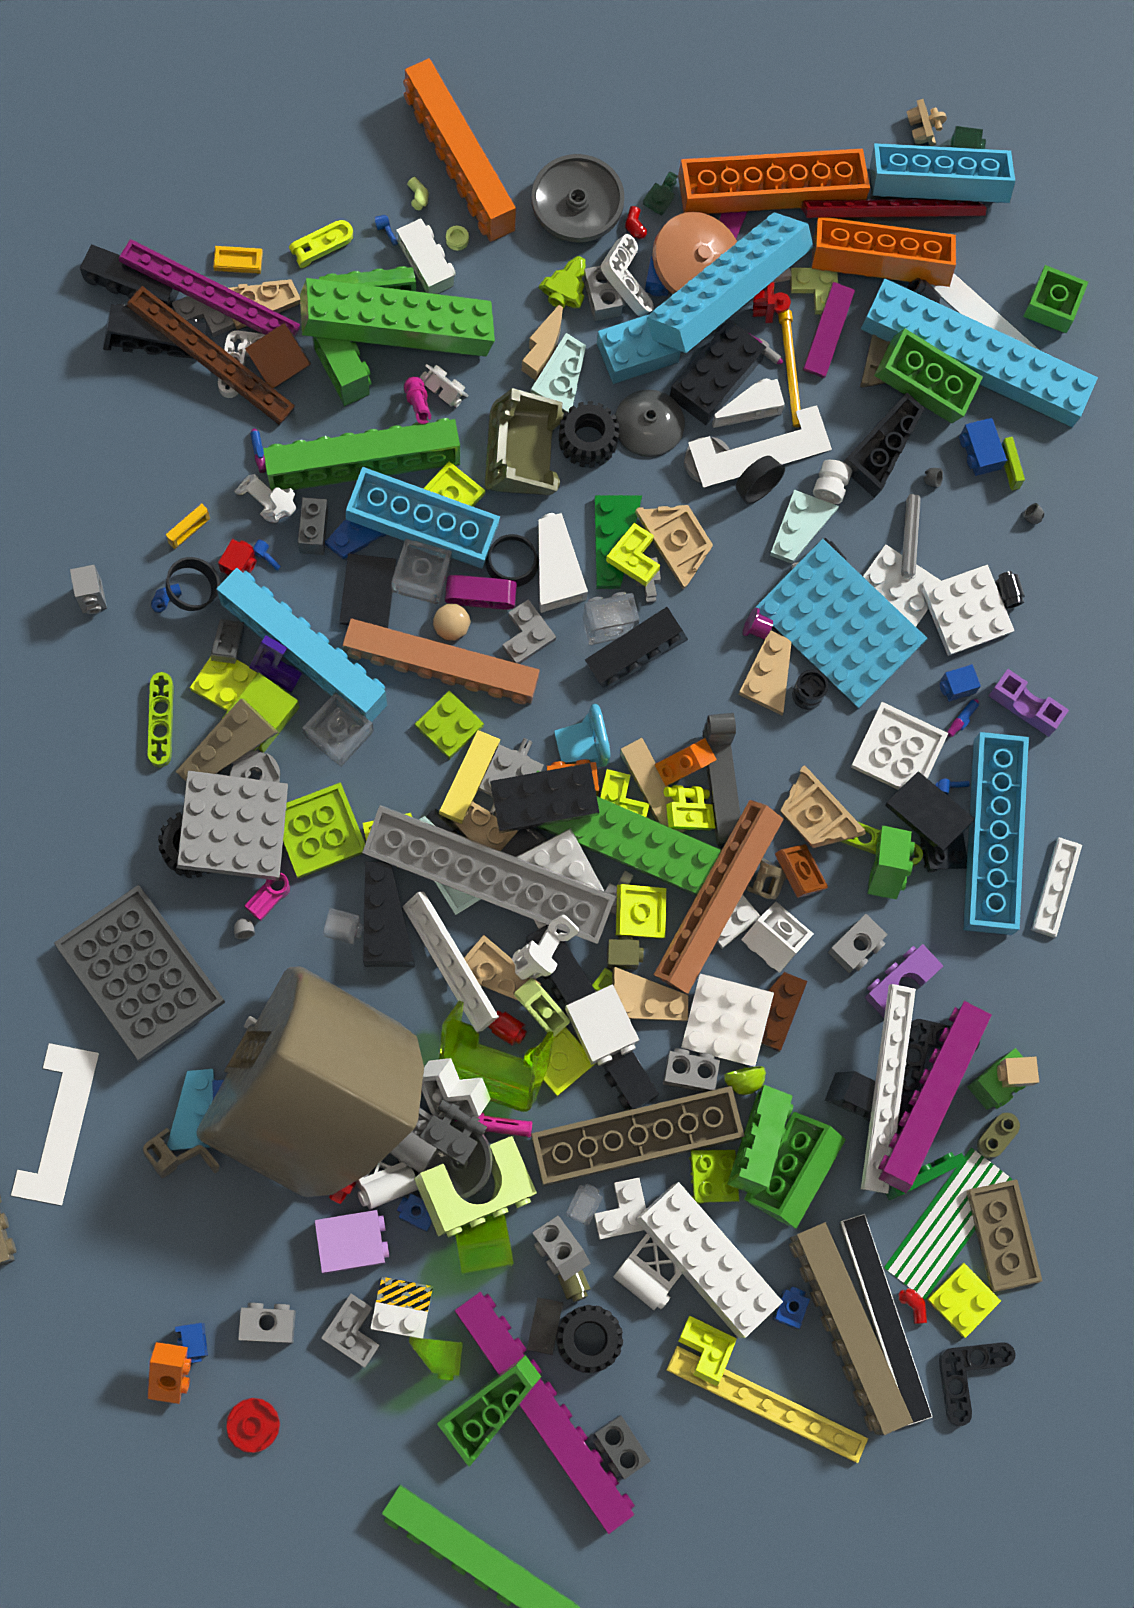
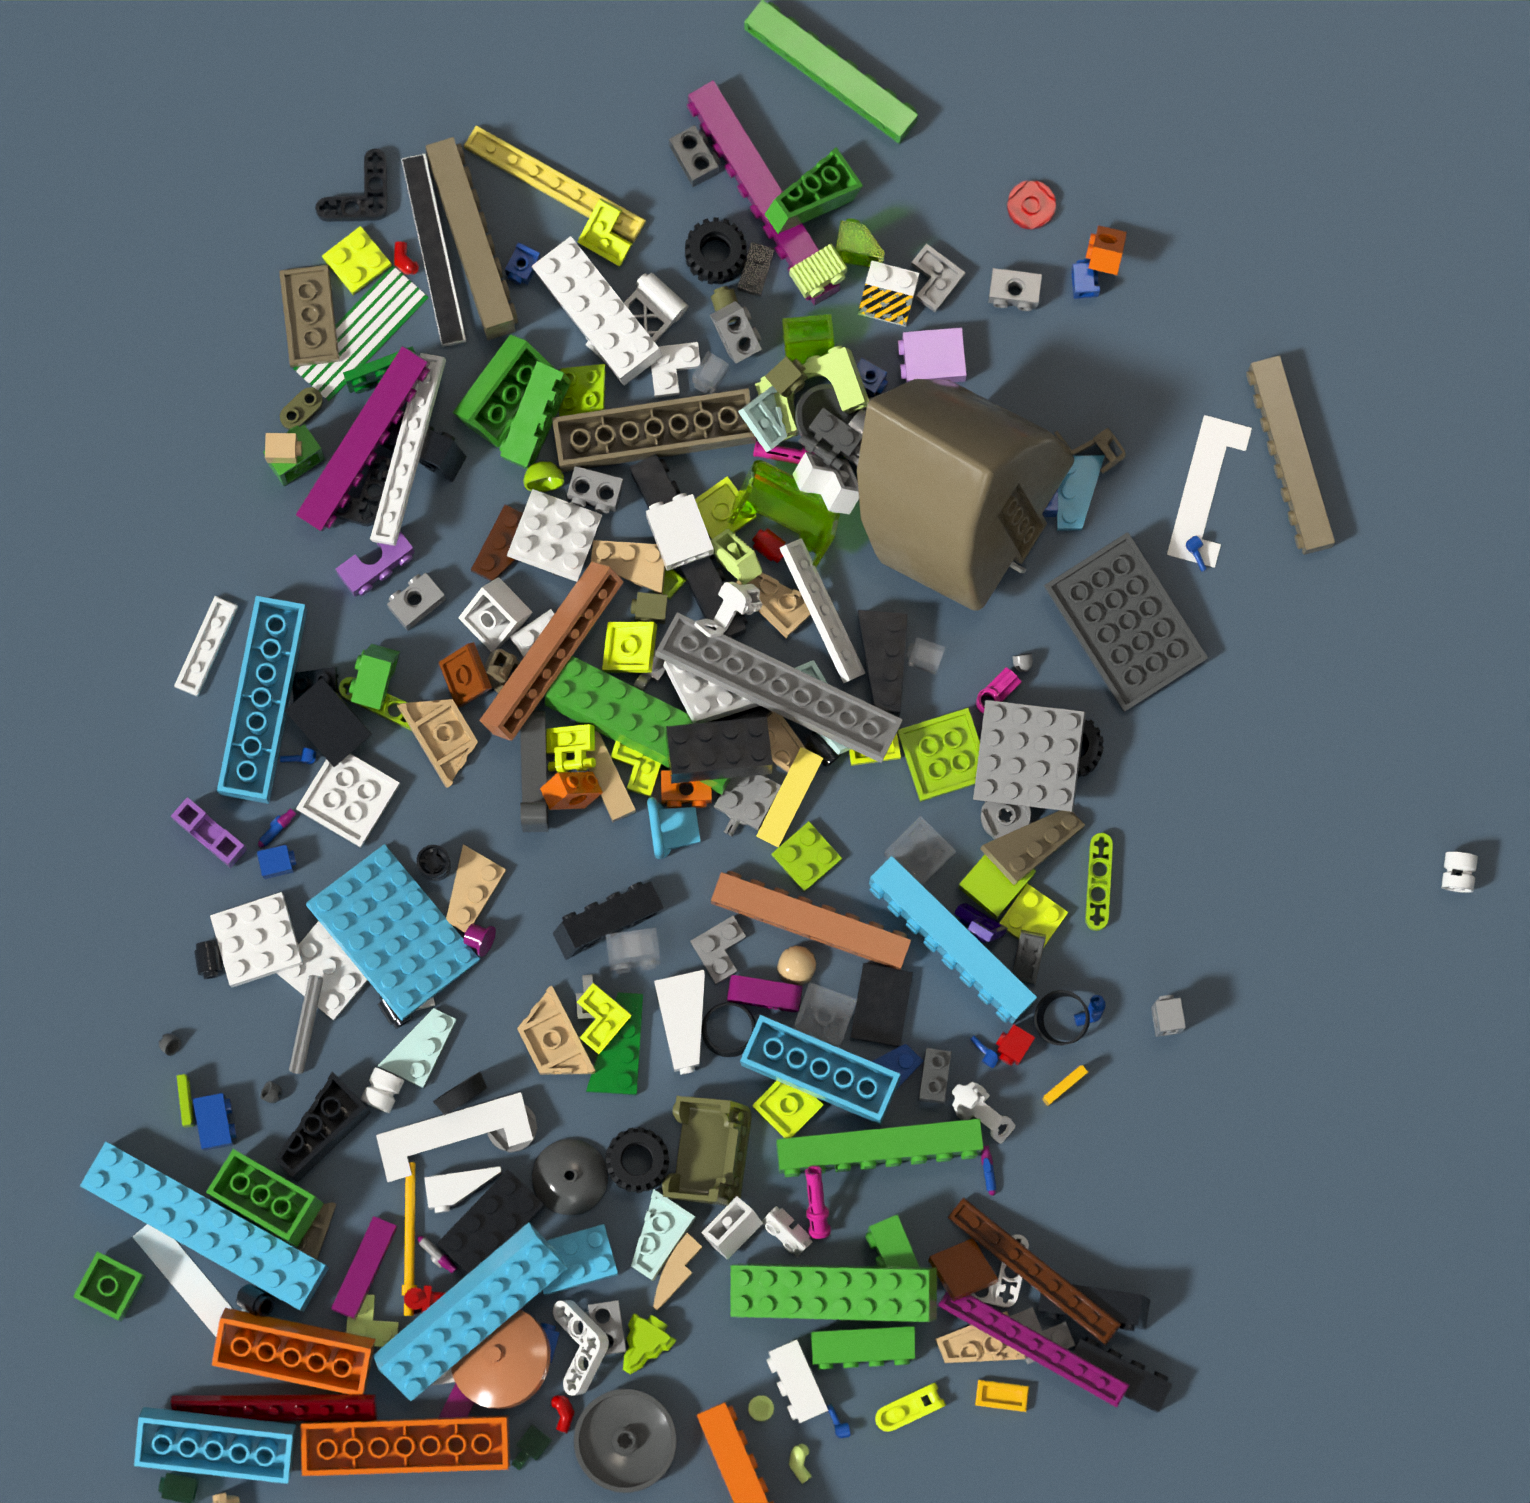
camera: 170 degrees left, 5 degrees up
none -> white brick [701,1196,763,1260]
none -> light aqua wing [738,386,787,452]
none -> olive brick [765,356,808,398]
none -> yellowish green brick [789,244,847,298]
none -> blue hand [1186,536,1207,572]

